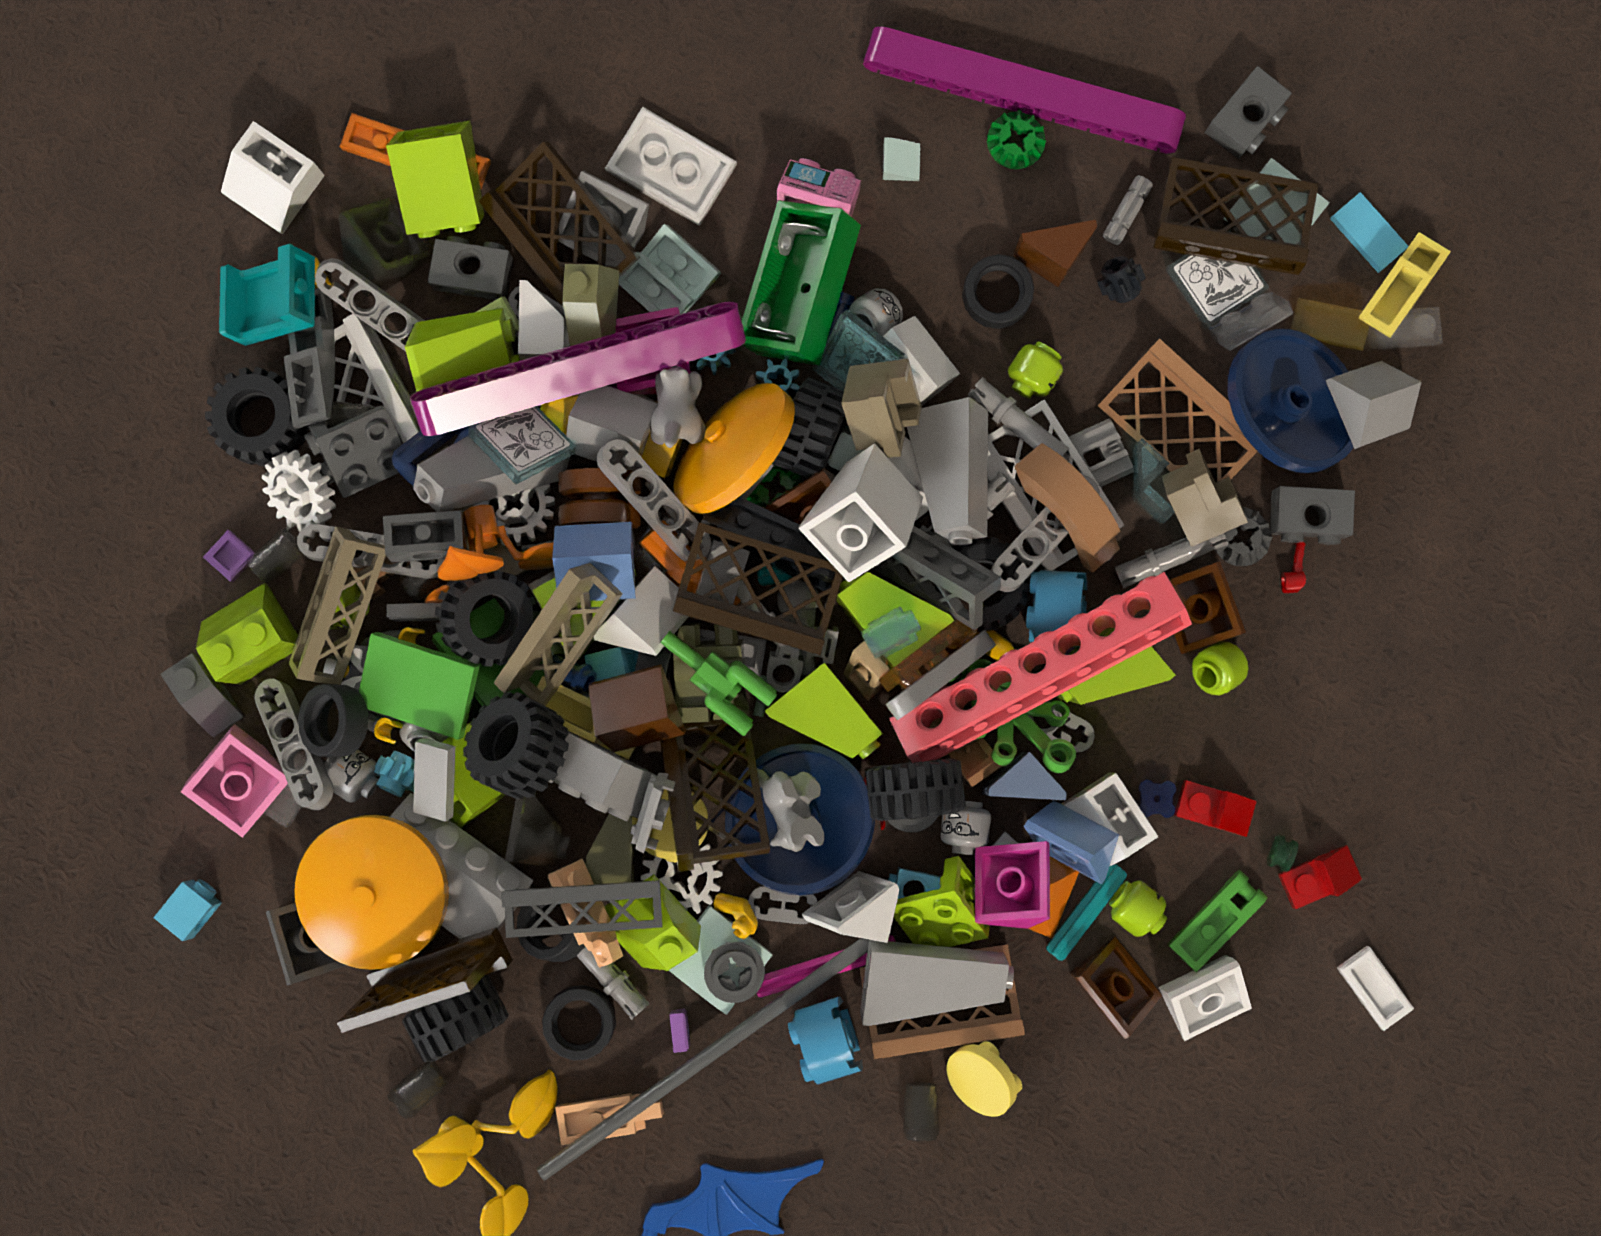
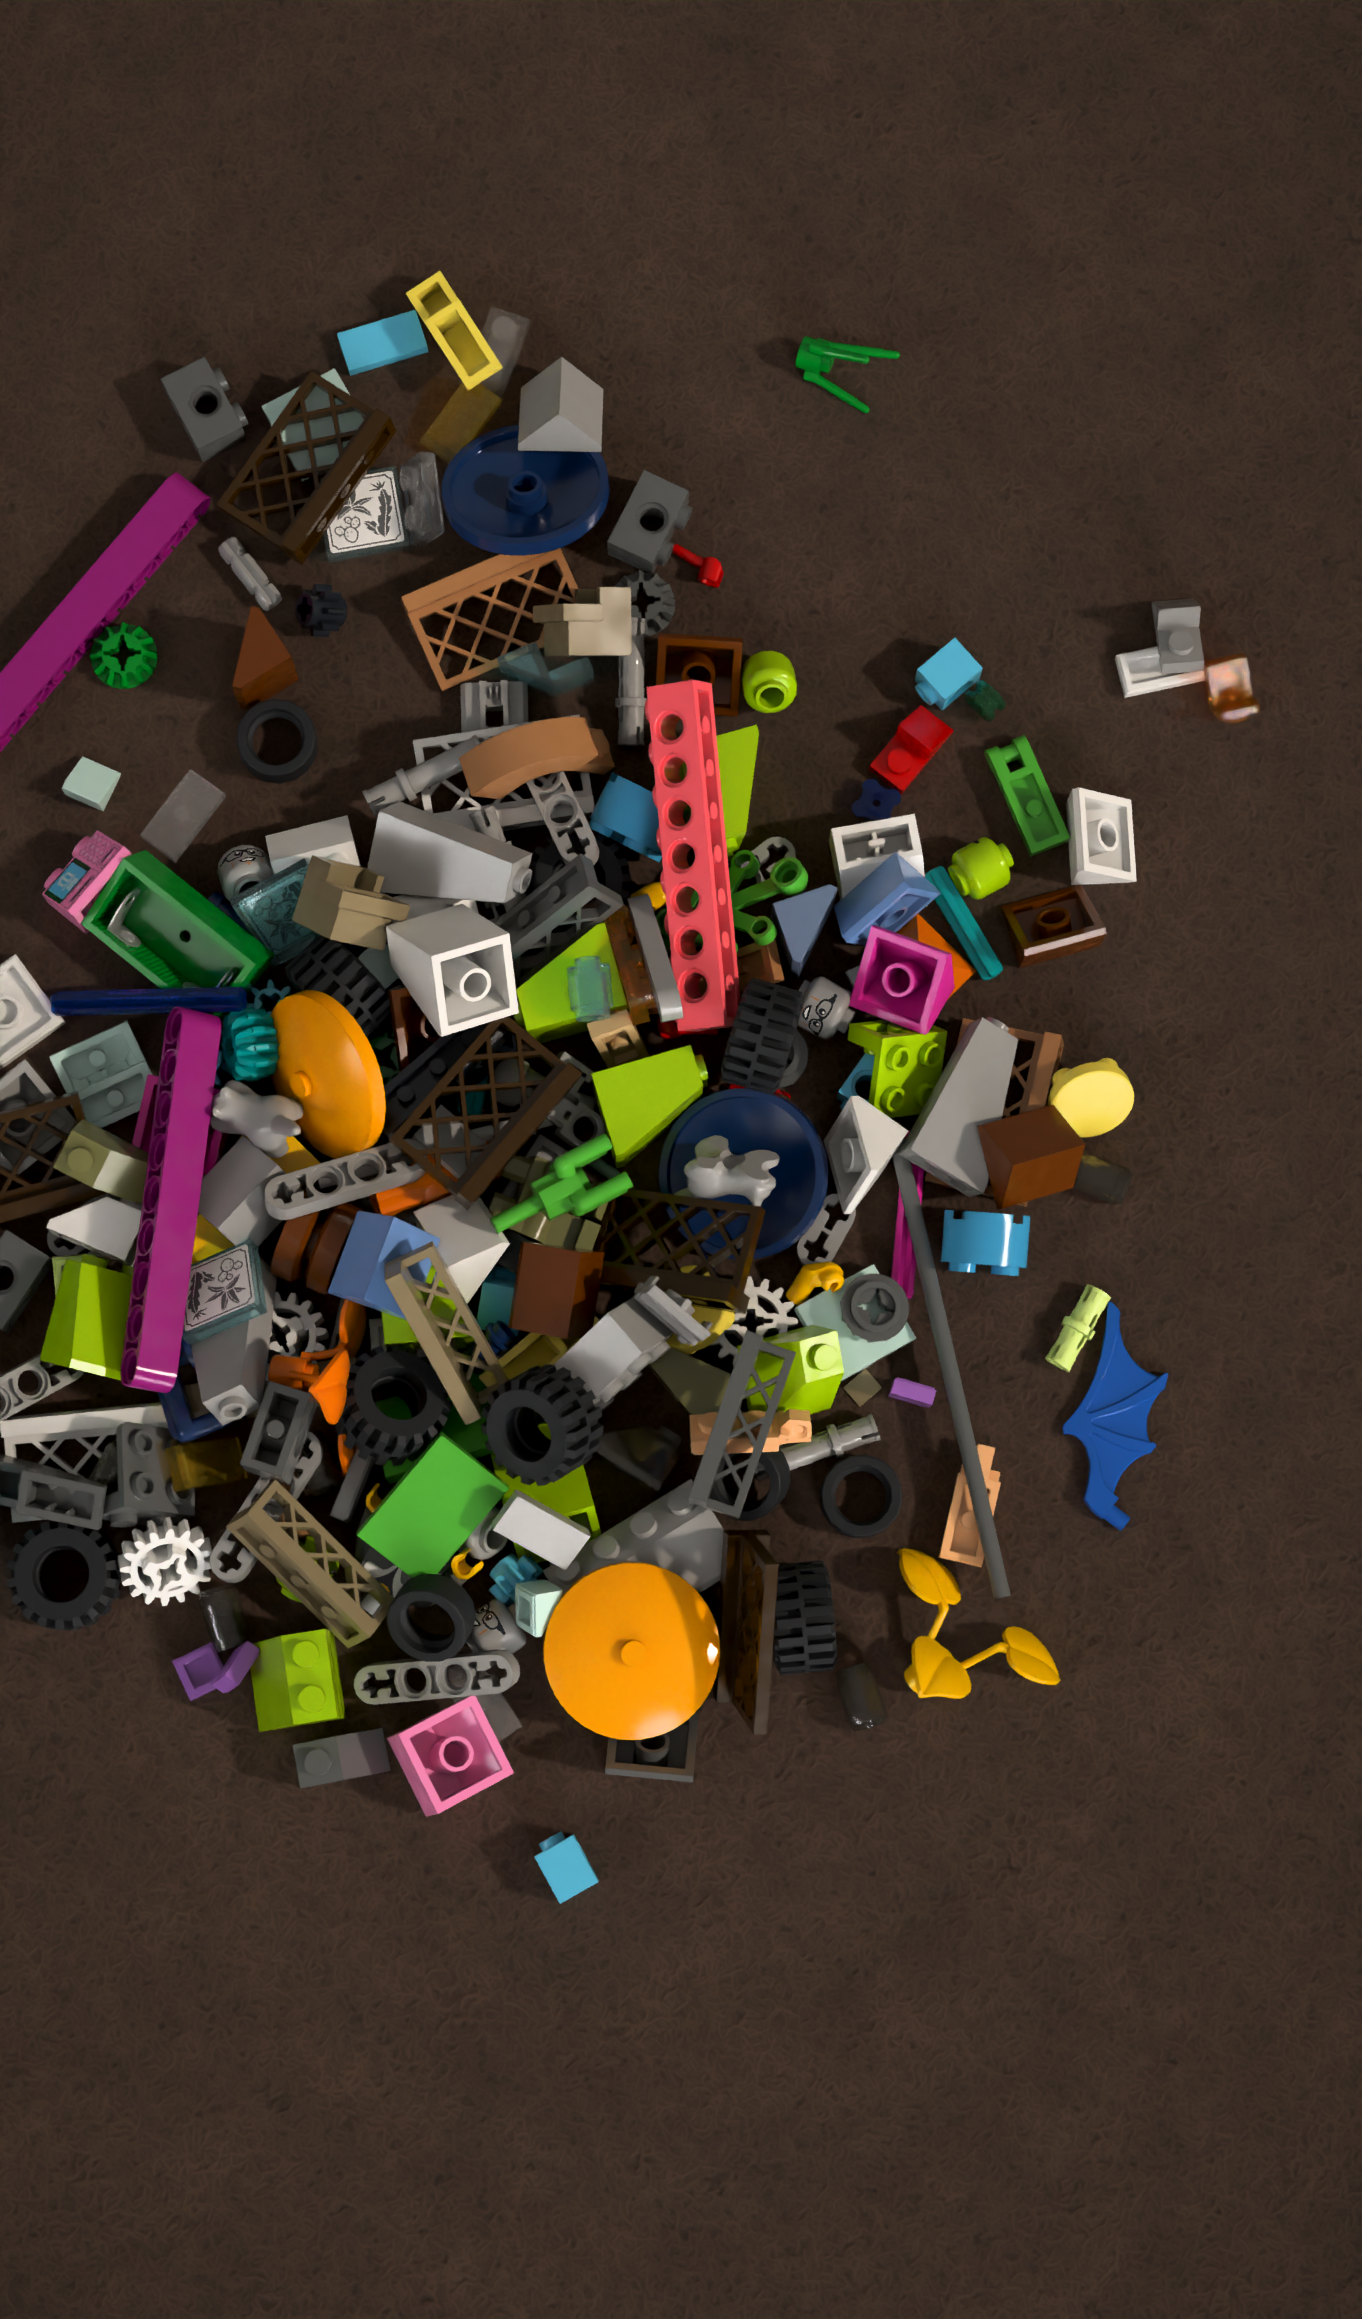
camera: 70 degrees left, 5 degrees down
lime head [1008,342,1063,399] -> none
red slope [1278,845,1362,909] -> none
none -> clear blue axle [50,987,248,1016]
none -> clear plate [140,769,226,863]
none -> clear yellow tile [165,1437,248,1492]
none -> medium lavender tile [212,1641,260,1693]
none -> teal gear [221,1008,280,1082]
none -> light aqua slope [515,1579,563,1637]
none -> green plant [795,336,900,414]
none -> dark tan window [843,1368,882,1407]
none -> medium azure brick [915,638,983,710]
none -> reddish brown slope [977,1105,1086,1209]
none -> yellowish green pin [1045,1284,1111,1372]
none -> light grey slope [1152,598,1204,674]
none -> clear orange bracket [1203,653,1260,723]

